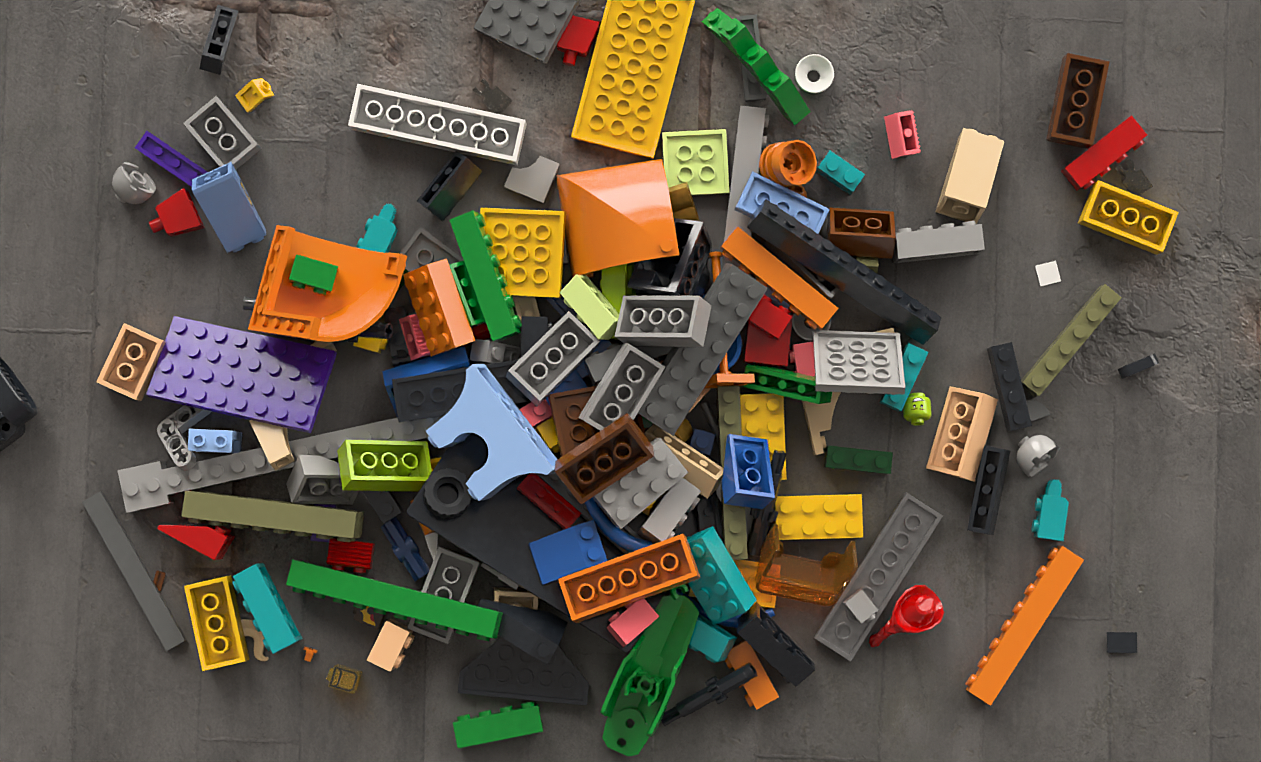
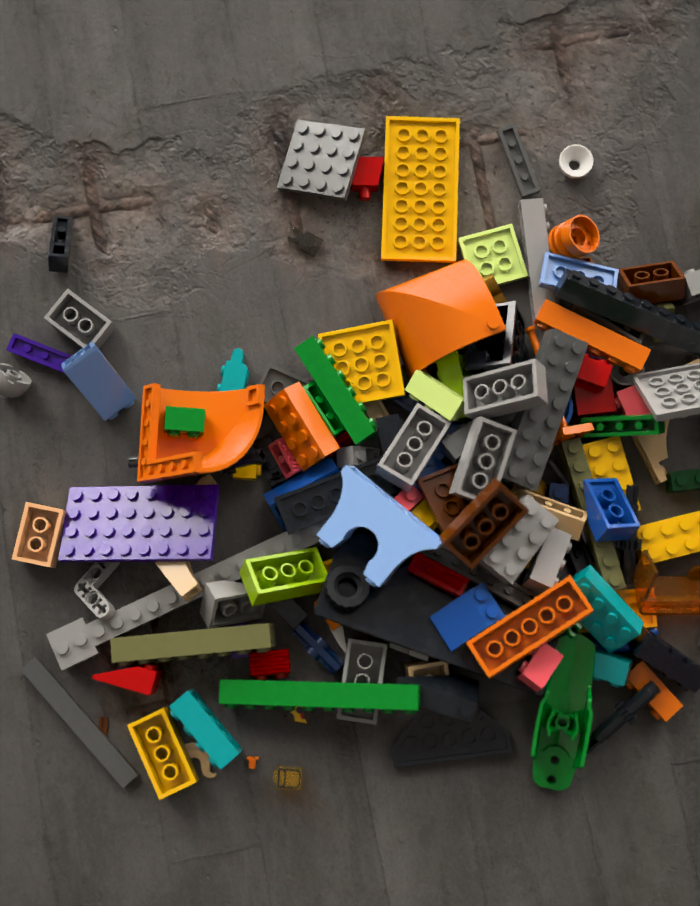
camera: 10 degrees left, 5 degrees down
red torso [149,188,205,237] -> none
light blue panel [188,429,242,453] -> none
yellow bracket [235,78,274,112] -> none
white brick [348,84,527,165] -> none
light nougat brick [367,619,415,672] -> none
black brick [417,151,482,221] -> none
green brick [453,701,544,748] -> none
light grey tile [504,156,560,204] -> none
blue animal [584,497,652,553] -> none
green arch [701,8,811,126] -> none
teal brick [816,150,865,195] -> none
coral brick [884,111,921,159] -> none

